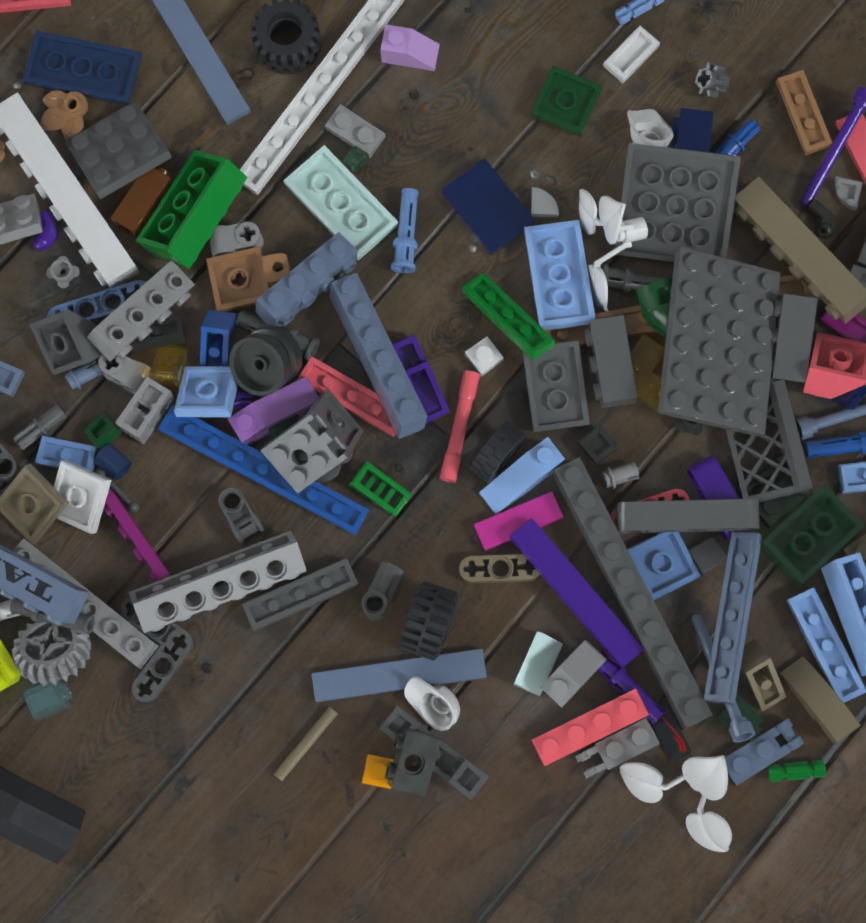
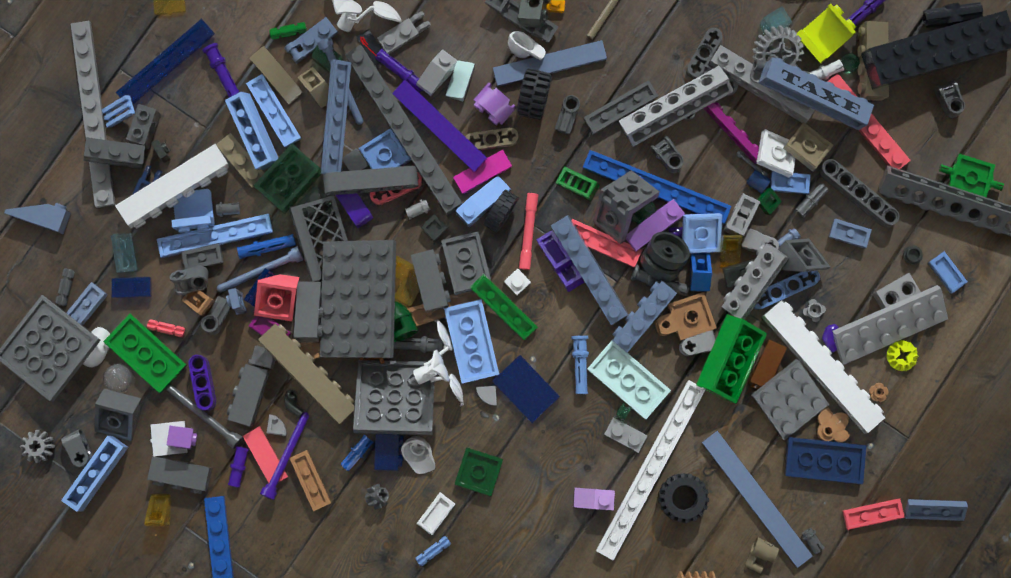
camera: 170 degrees right, 5 degrees up
coral plate [532,689,649,766] -> none
none -> medium lavender brick [473,83,517,126]

